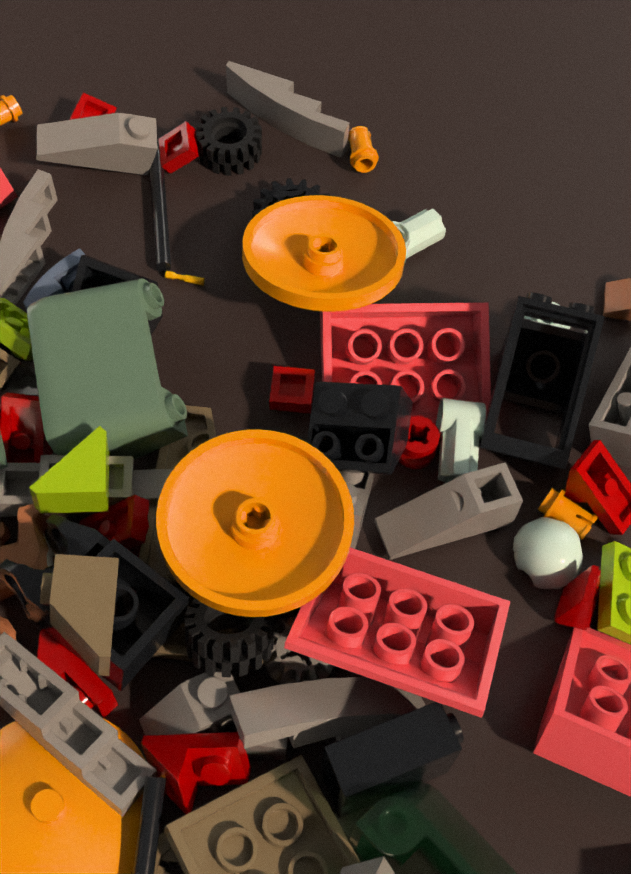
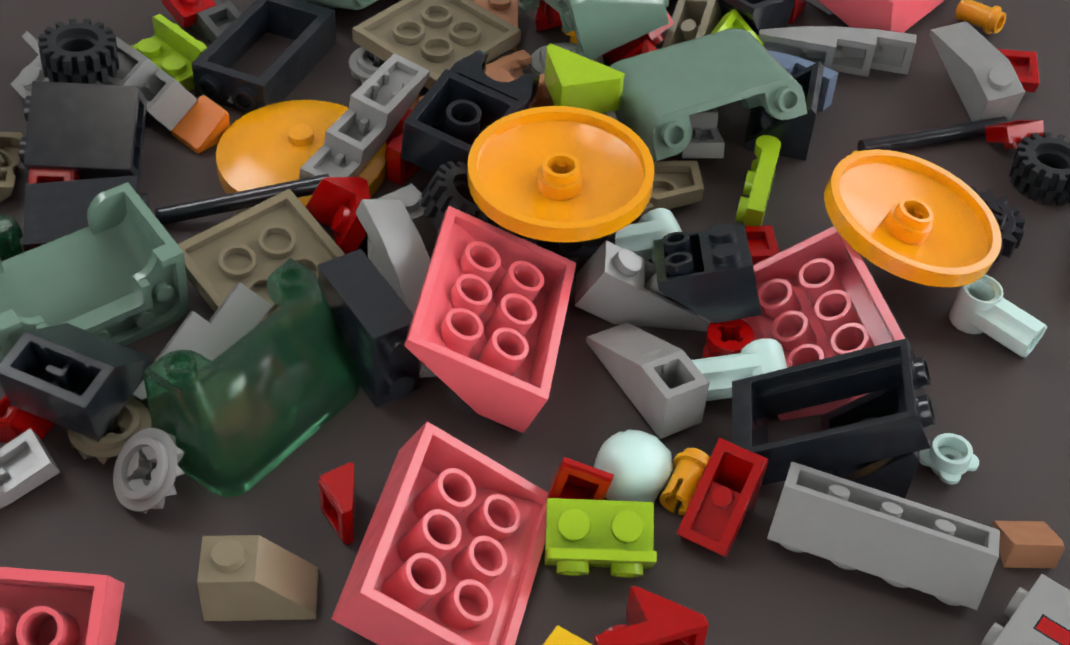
camera: 80 degrees right, 15 degrees down
dark tan slope [40,554,119,676] -> none
none -> red slope [318,462,356,545]
none -> lime plate [735,135,781,226]

